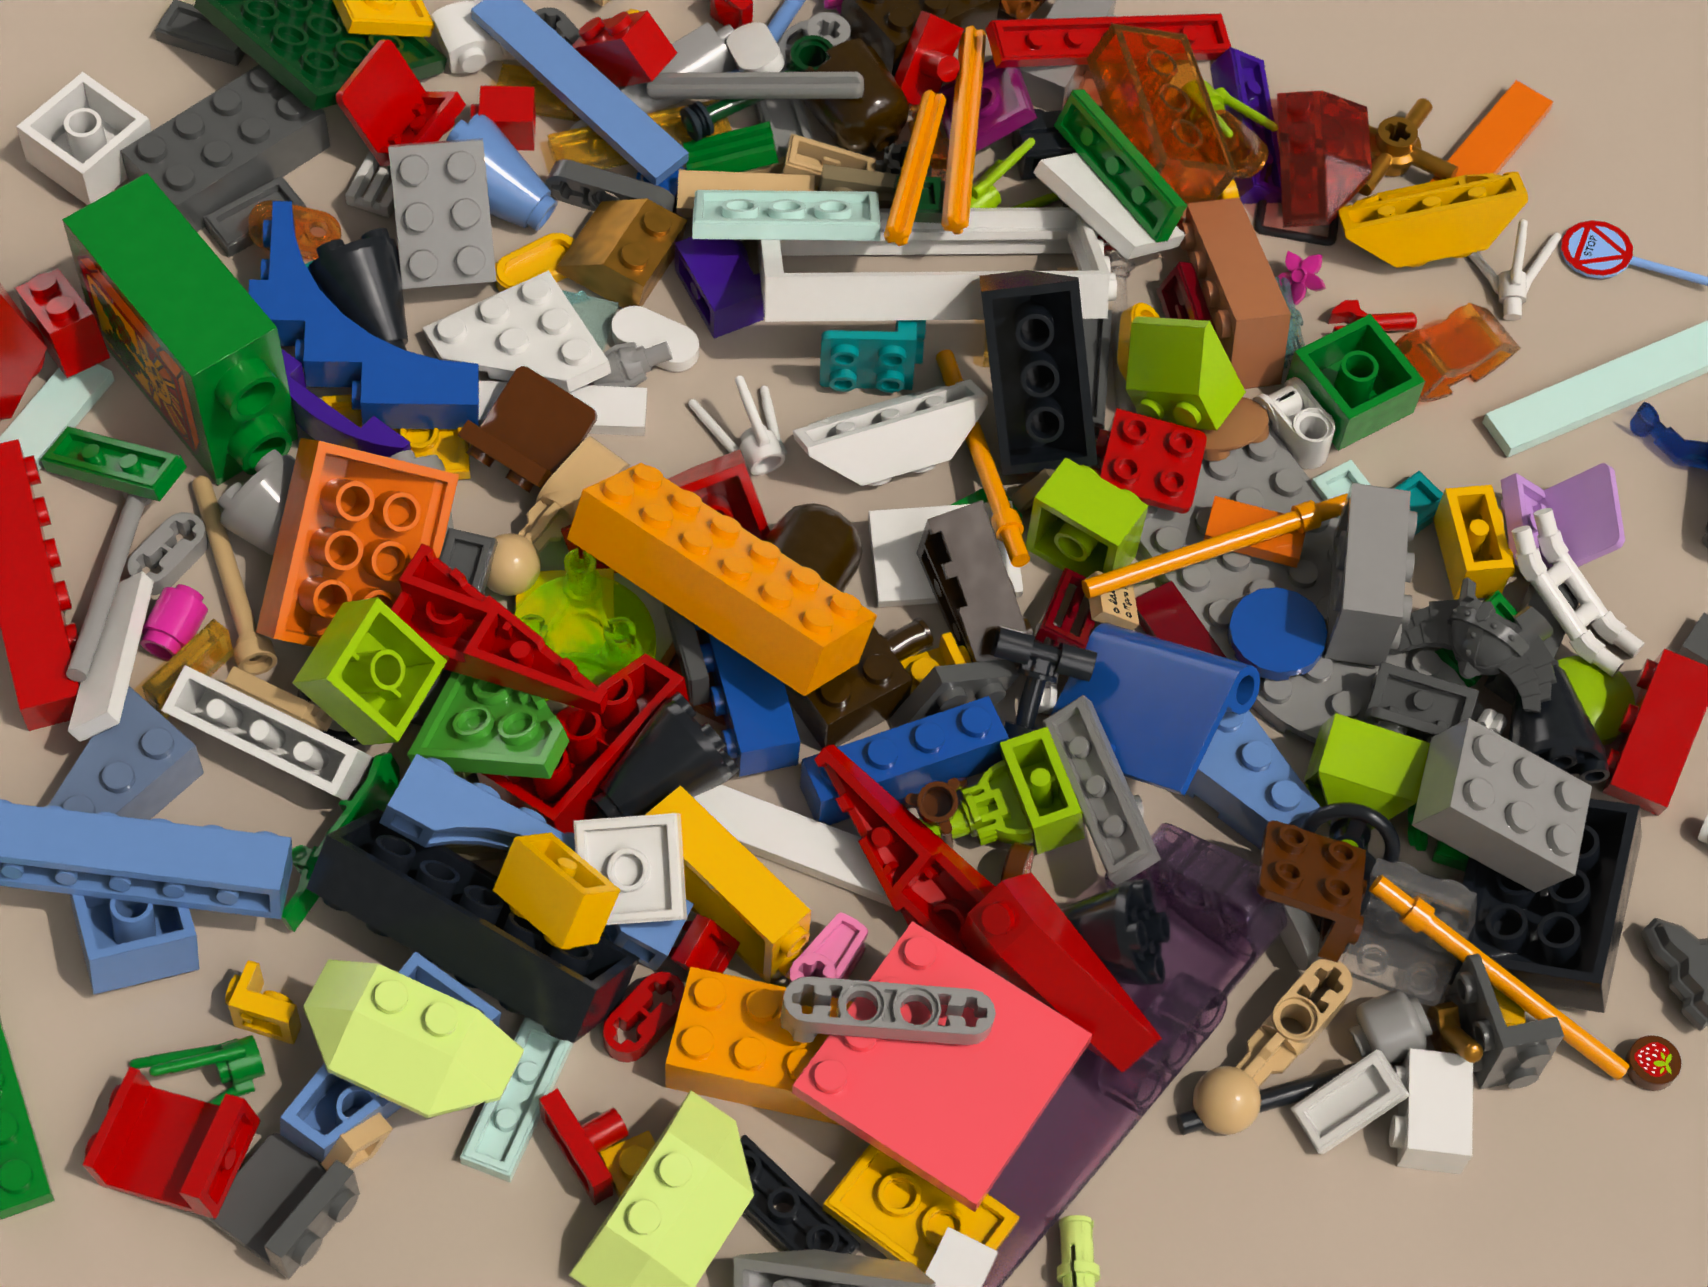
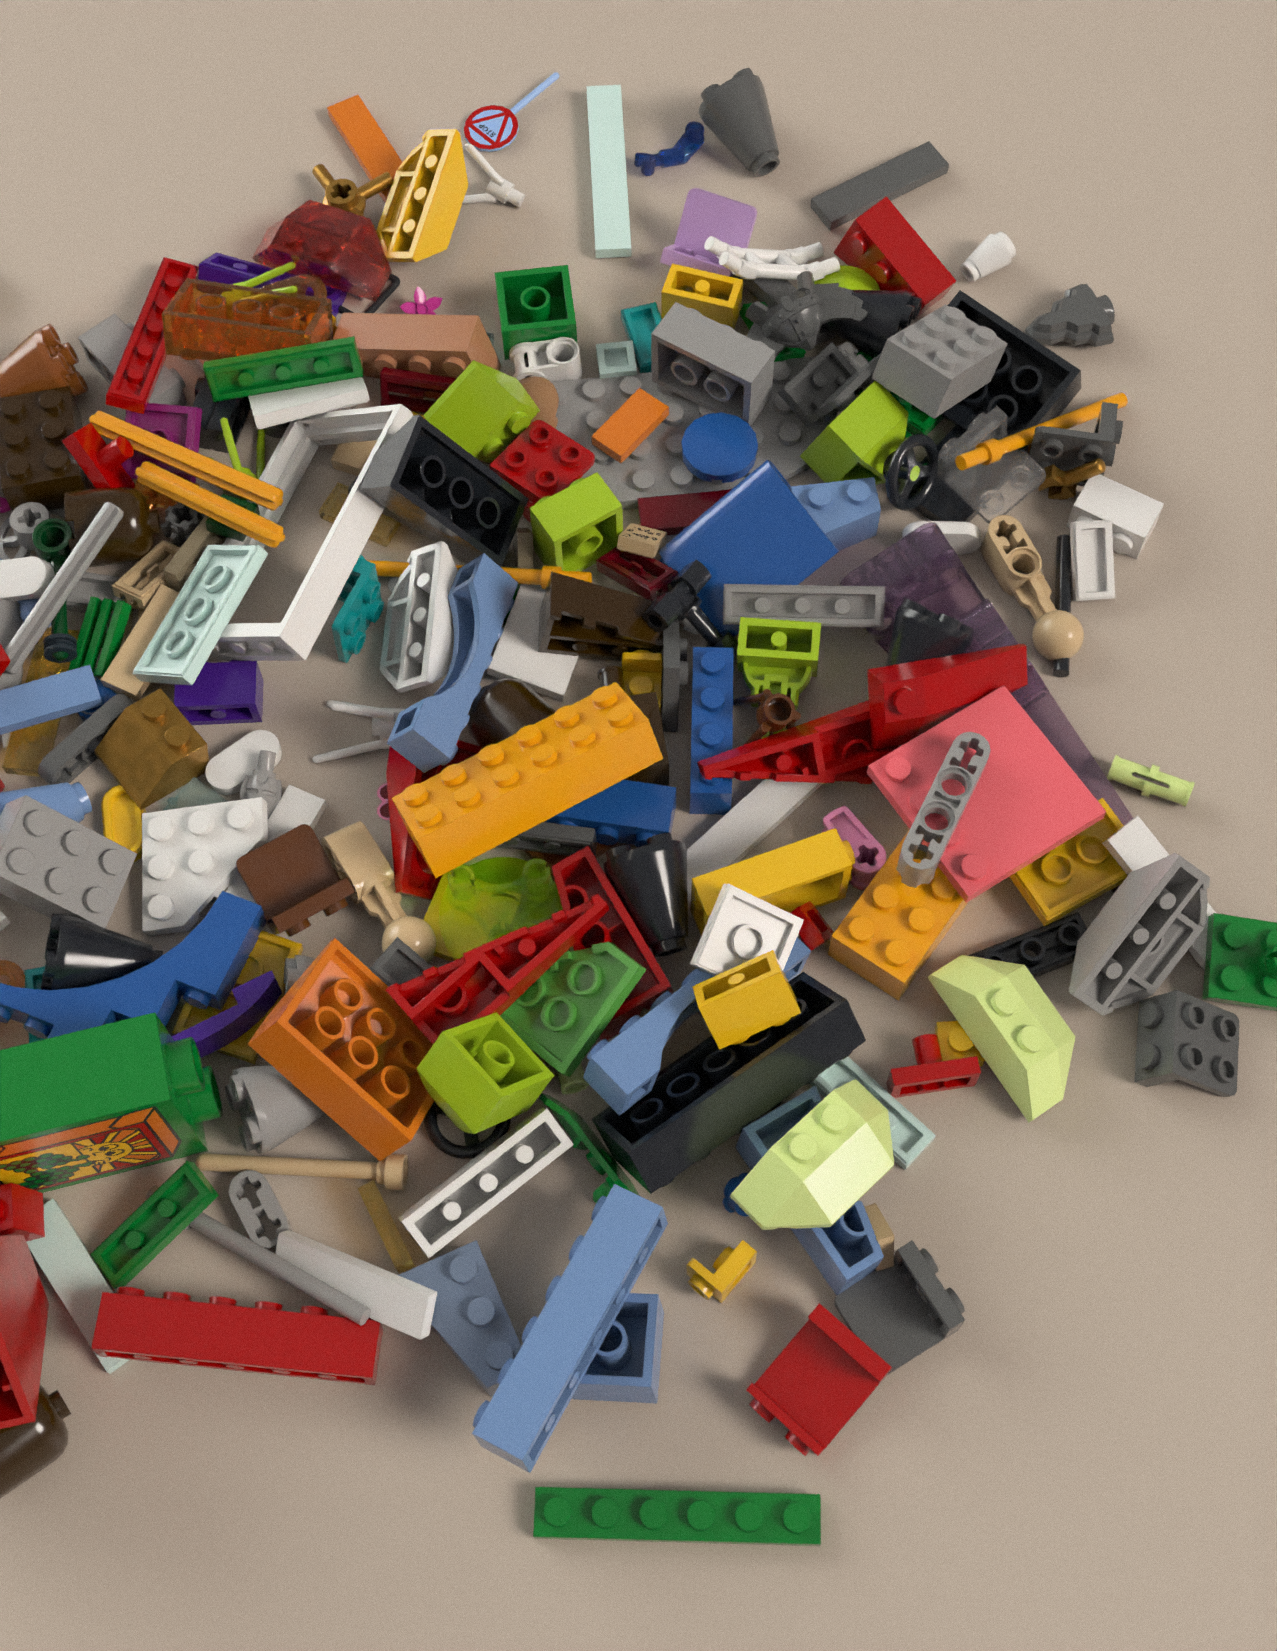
camera: 60 degrees left, 5 degrees up
green plant [129,1035,265,1106] -> none
dark pink brick [140,584,208,662] -> none
tan tile [225,666,333,732] -> none
red beam [603,972,685,1063] -> none
reddish brown tile [1001,842,1035,881] -> none
light orange bar [1082,493,1348,599] -> none
reddish brown bracket [1256,820,1367,963] -> none
red bar [1328,300,1417,332] -> none
light grey head [1349,990,1433,1065] -> none
clear orange brick [1395,303,1521,402] -> none
reddish brown tile [1625,1035,1681,1091] -> none
none -> medium blue arch [387,553,518,773]

